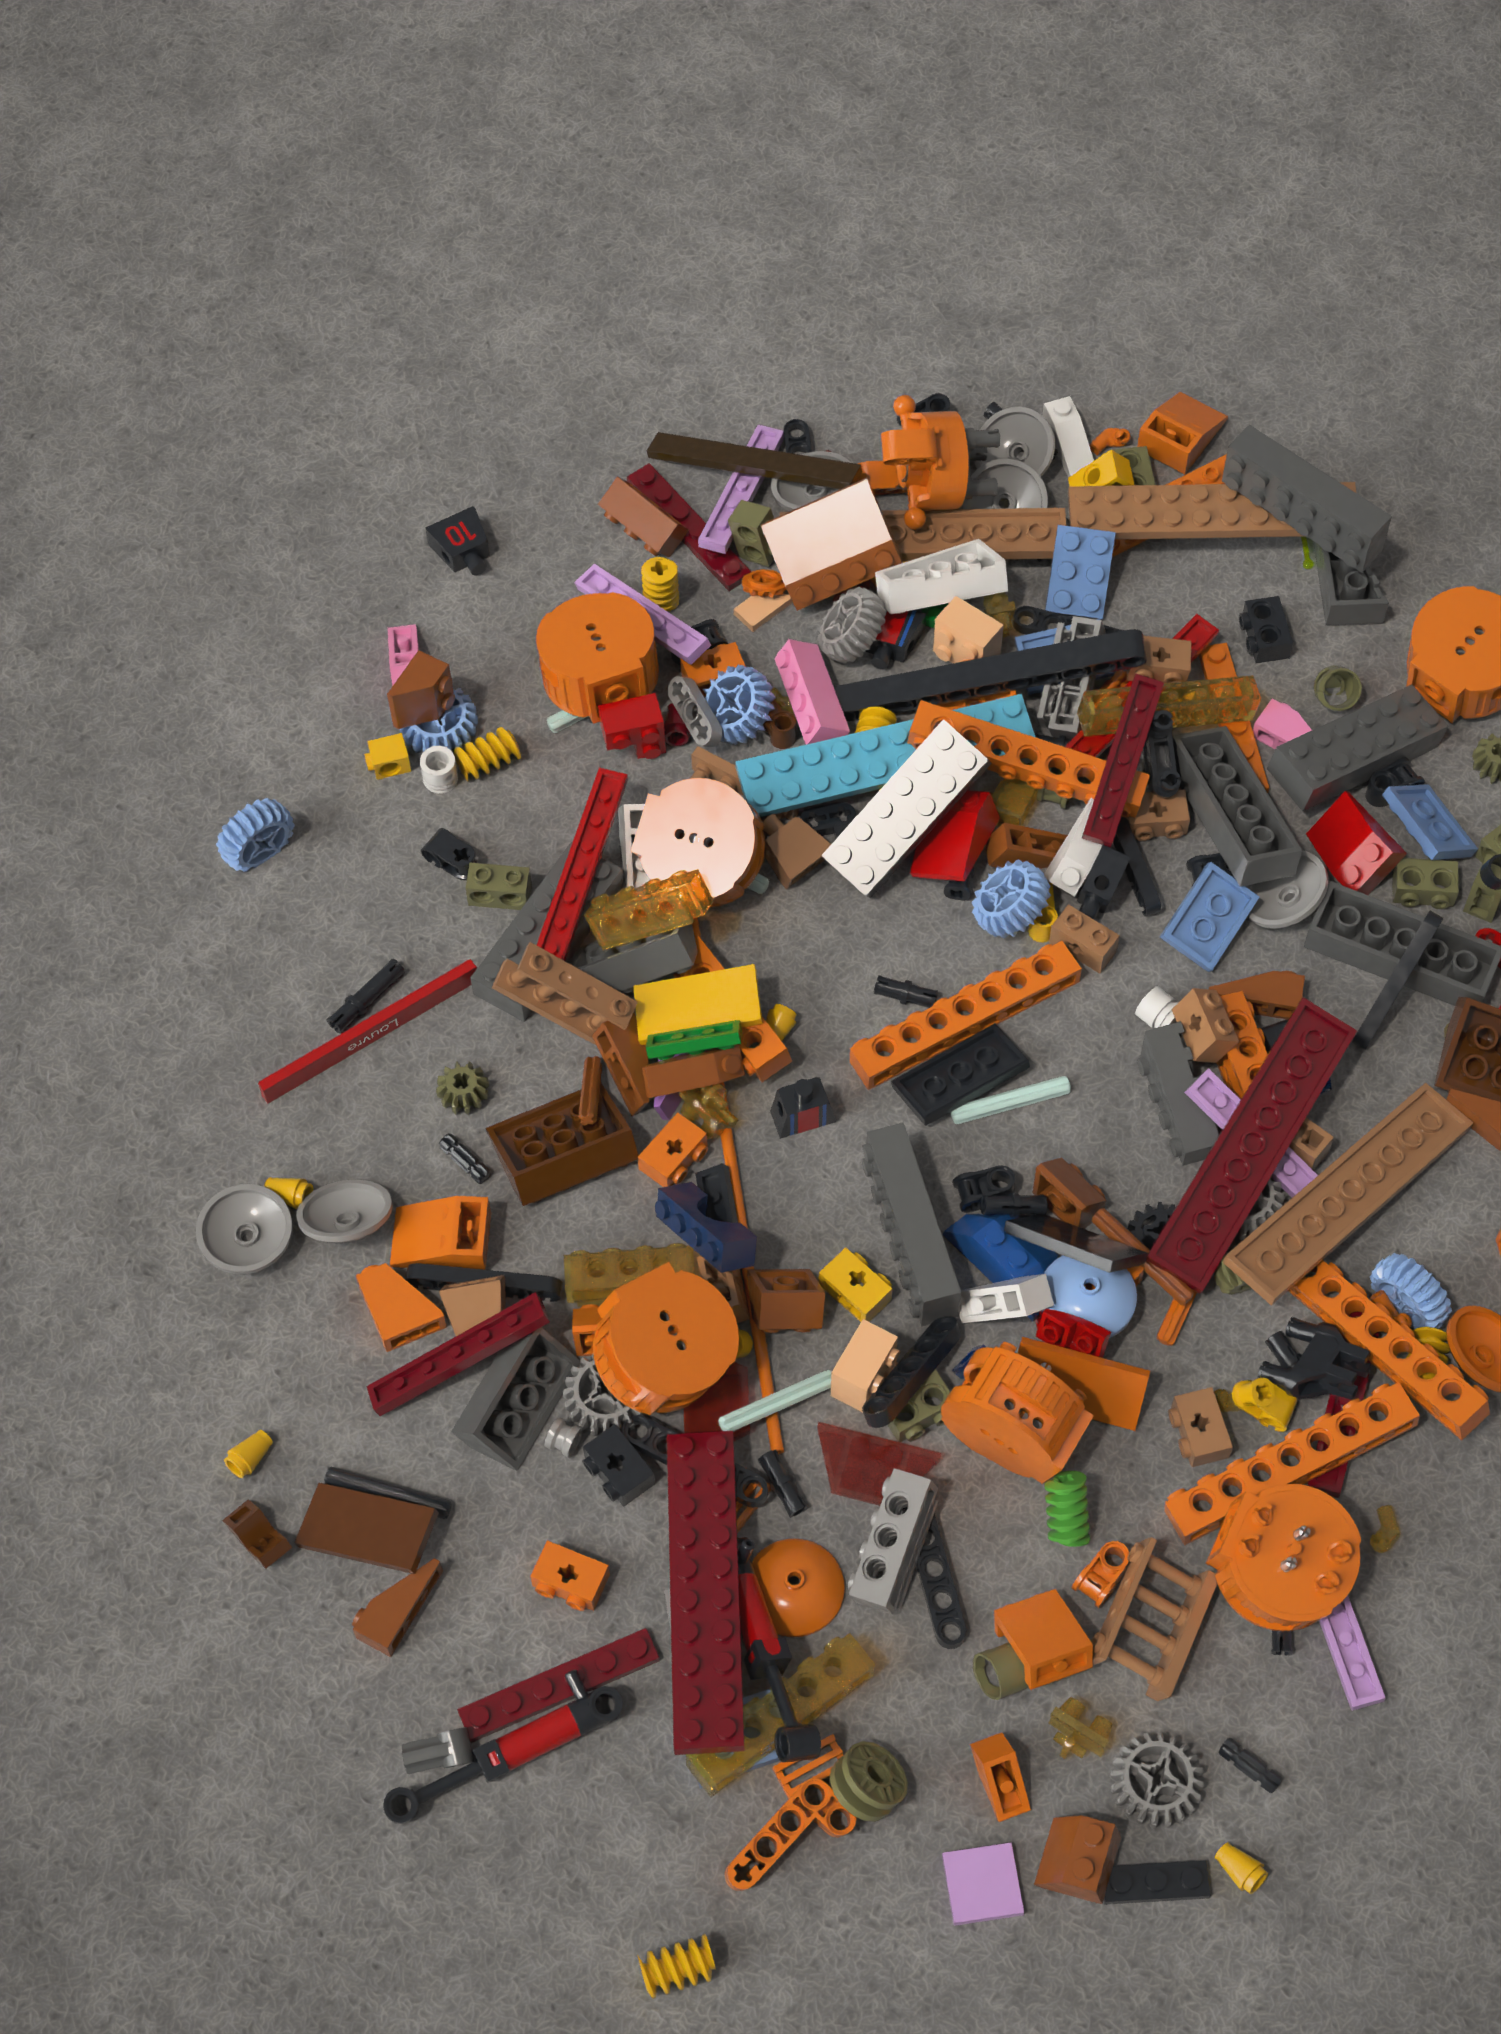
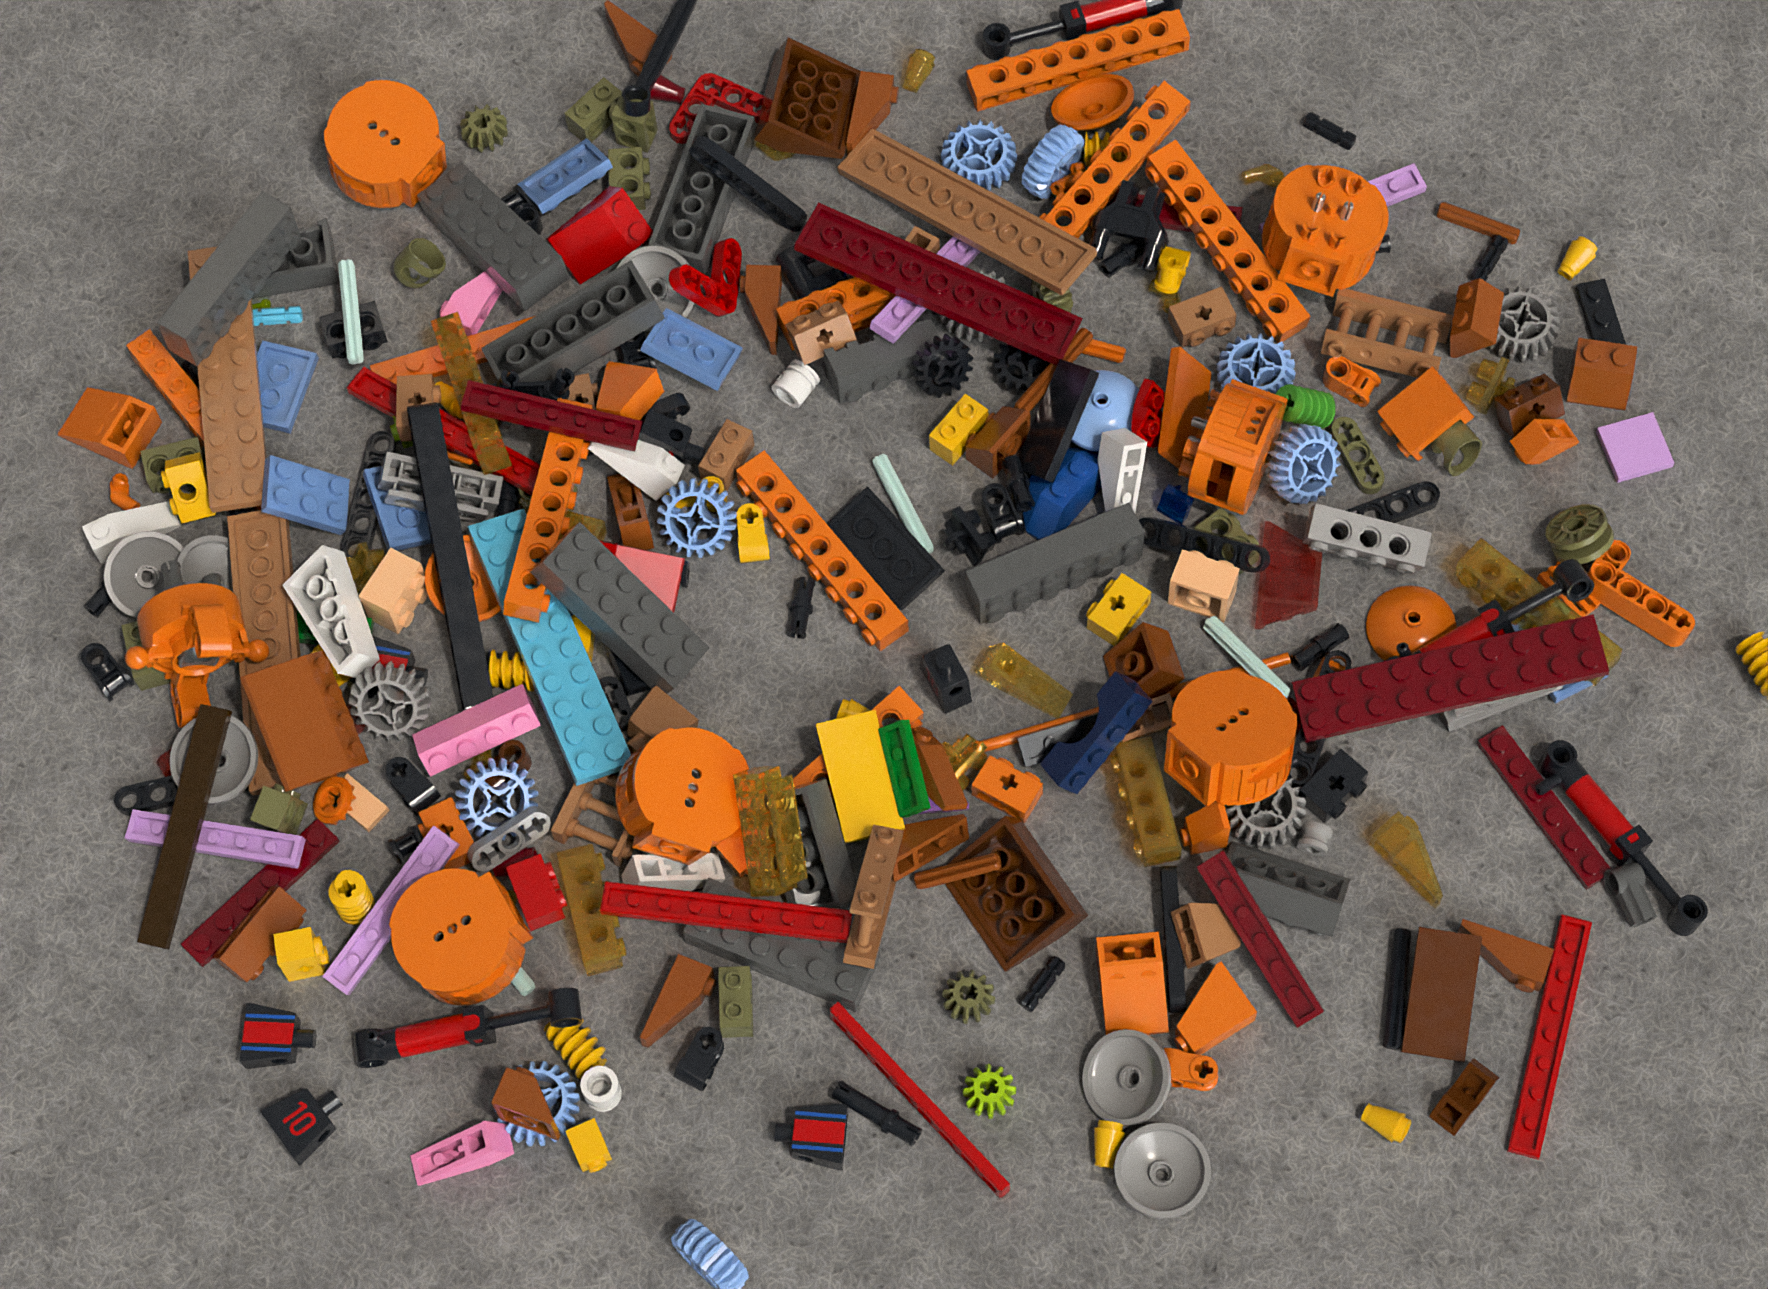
camera: 95 degrees left, 5 degrees up
orange brick [530,1540,610,1611] -> none
none -> torso [240,1003,317,1069]
none -> medium azure axle [253,306,303,326]
none -> medium blue plate [257,340,319,434]
none -> yellow brick [273,927,329,982]
none -> light aqua axle [338,259,364,365]
none -> black piece [354,988,582,1068]
none -> black piece [386,757,441,816]
none -> clear yellow brick [557,843,627,976]
none -> orange slope [596,361,664,420]
none -> dark orange slope [640,954,717,1048]
none -> red beam [669,238,742,317]
none -> yellow piece [736,503,770,563]
none -> torso [774,1104,848,1171]
none -> black gear [912,334,973,398]
none -> yellow brick [929,394,989,466]
none -> light blue gear [941,119,1017,191]
none -> black hips [944,506,997,566]
none -> lime gear [962,1064,1016,1119]
none -> clear yellow slope [974,642,1073,719]
none -> orange piece [1163,1048,1218,1091]
none -> light blue gear [1216,333,1296,394]
none -> light blue gear [1266,424,1341,504]
none -> black axle [1303,112,1357,150]
none -> olive beam [1330,417,1385,494]
none -> clear yellow slope [1369,811,1443,909]
none -> dark orange axle [1437,202,1520,245]
none -> dark orange slope [1450,278,1504,358]
none -> reddish brown brick [1494,374,1565,438]
none -> red tile [1507,914,1592,1160]

